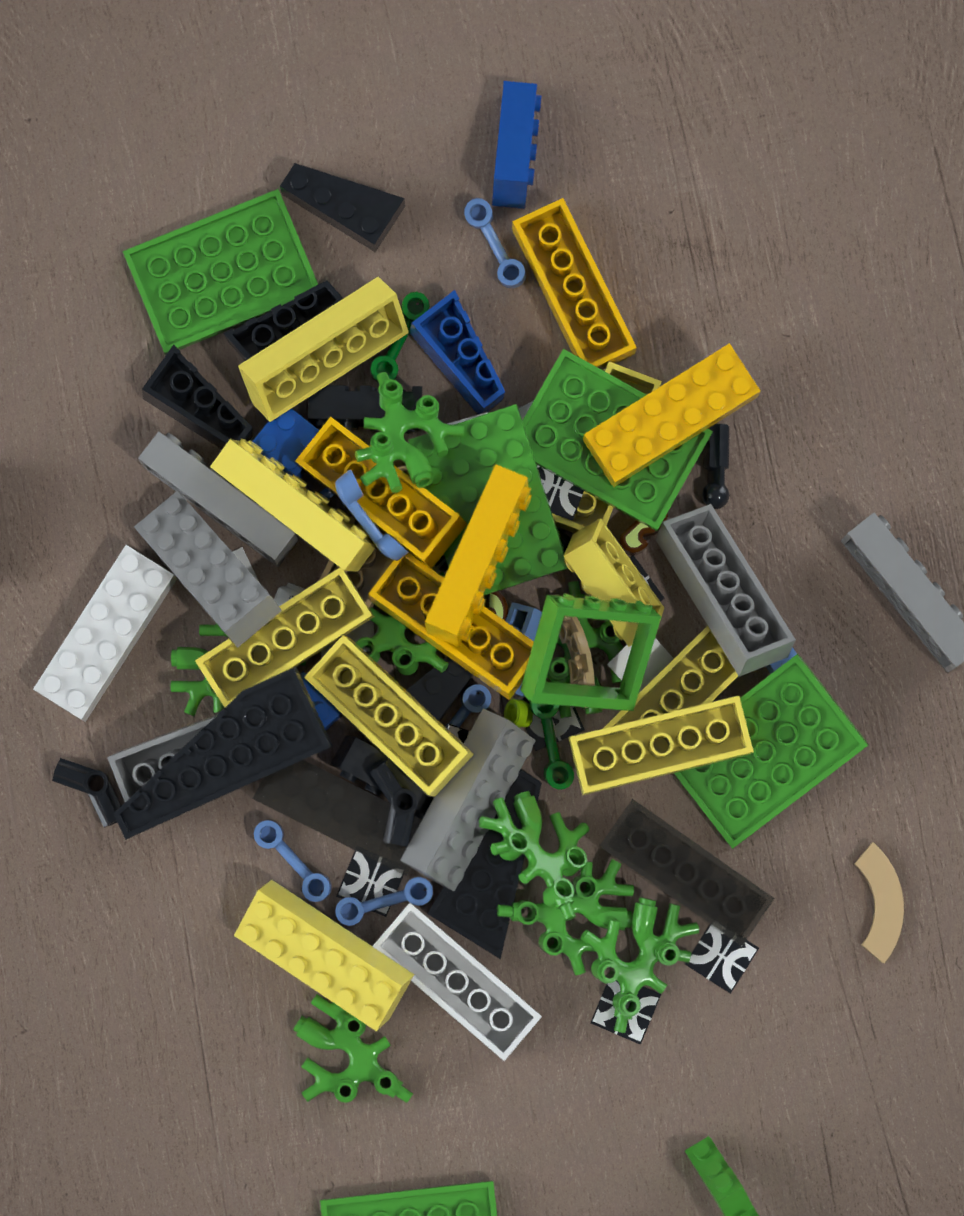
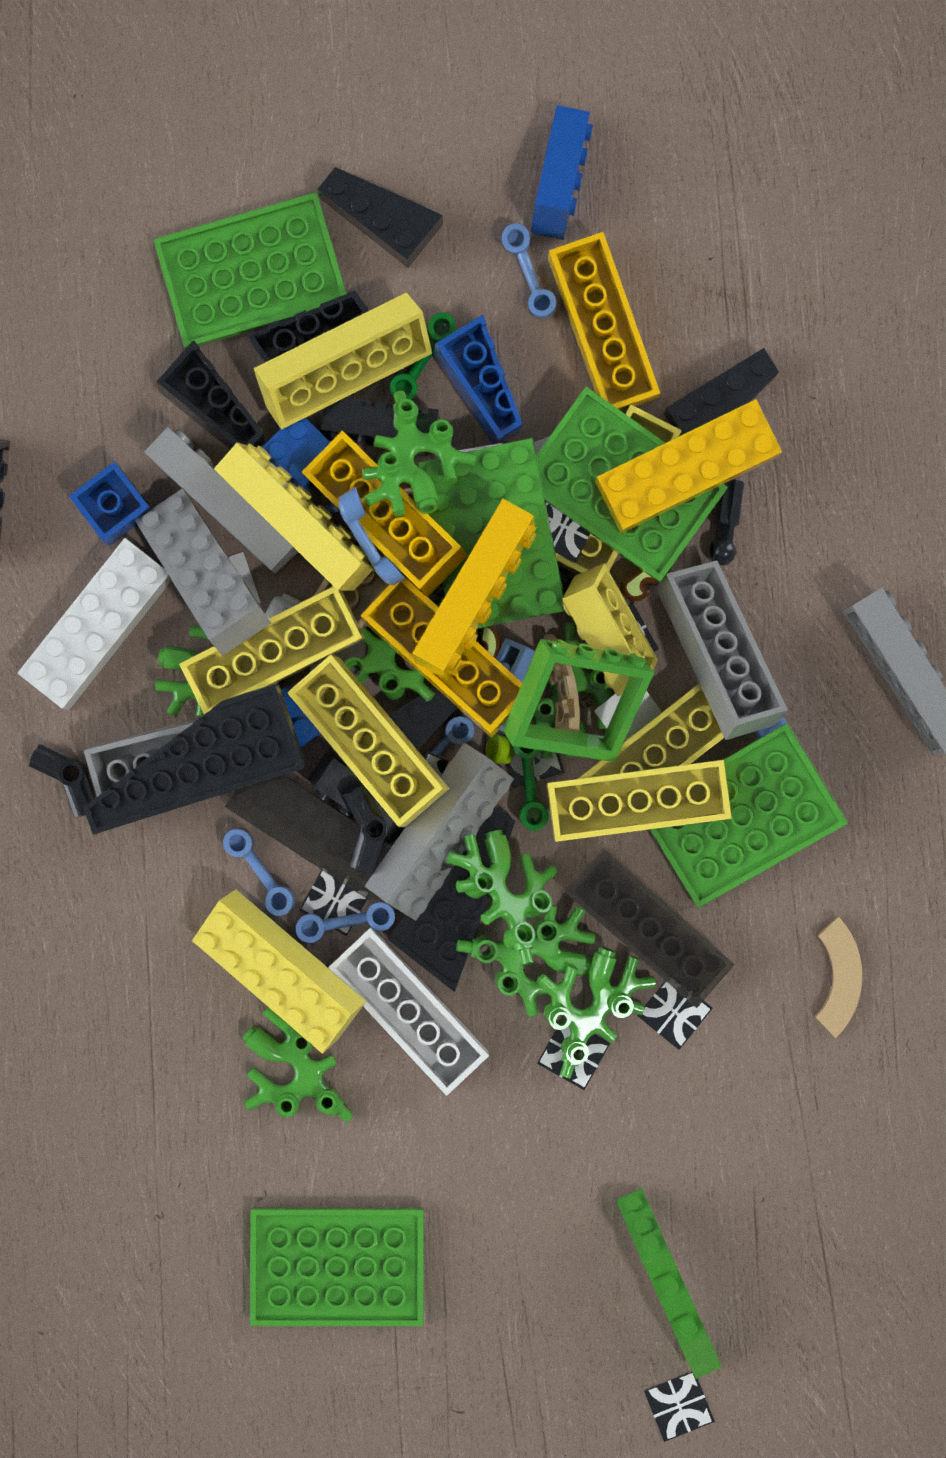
camera: 15 degrees right, 5 degrees up
none -> blue brick [69,461,152,546]
none -> black wedge [664,348,779,436]

